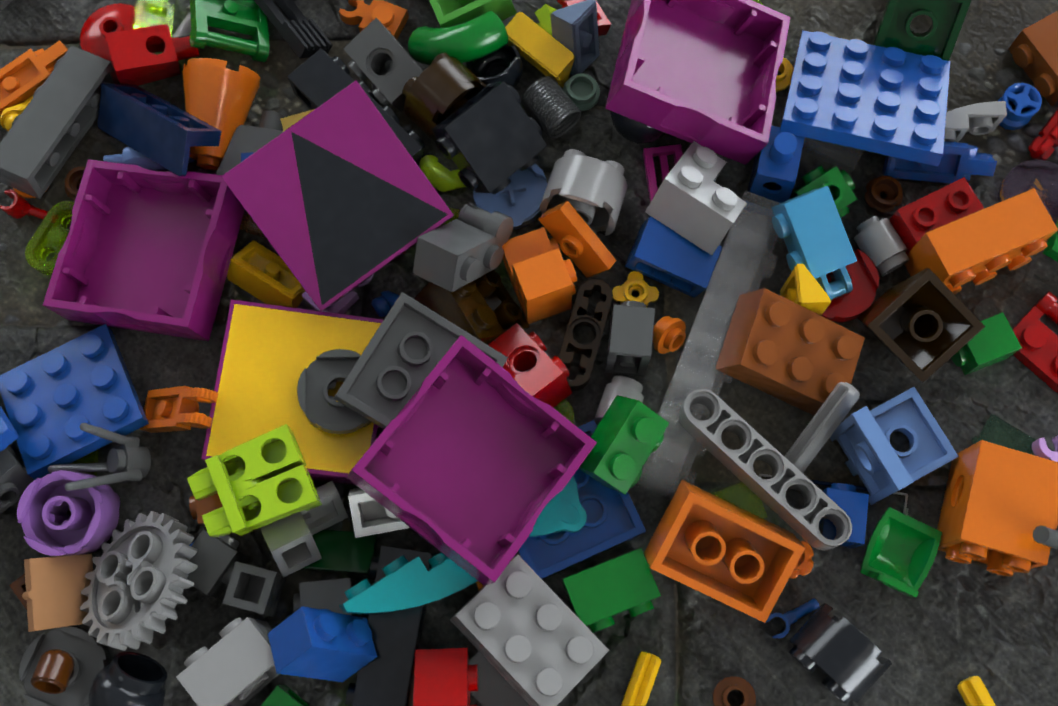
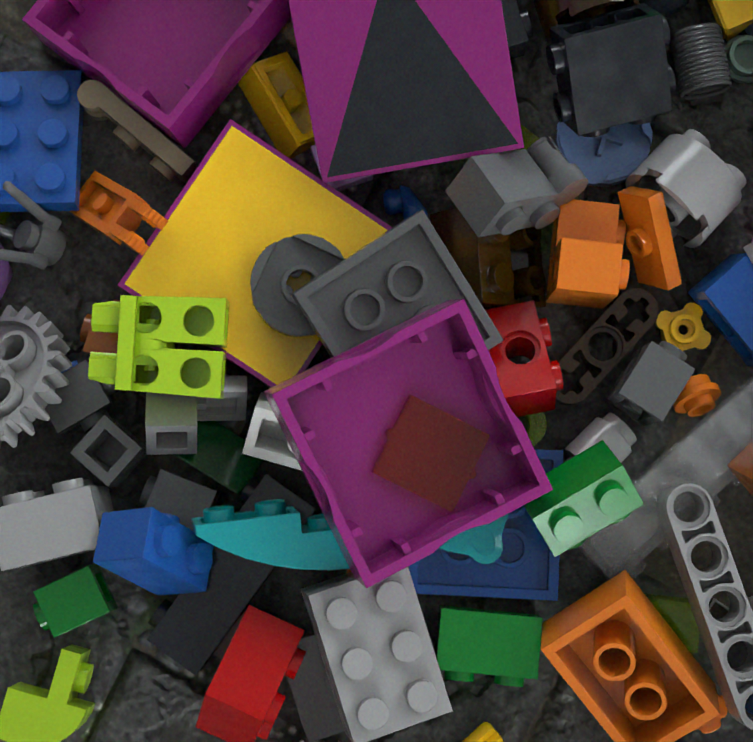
camera: 25 degrees right, 10 degrees up
lime arm [419,155,466,192] -> none
none -> dark tan plate [77,80,197,185]
none -> clear red piece [371,394,490,512]

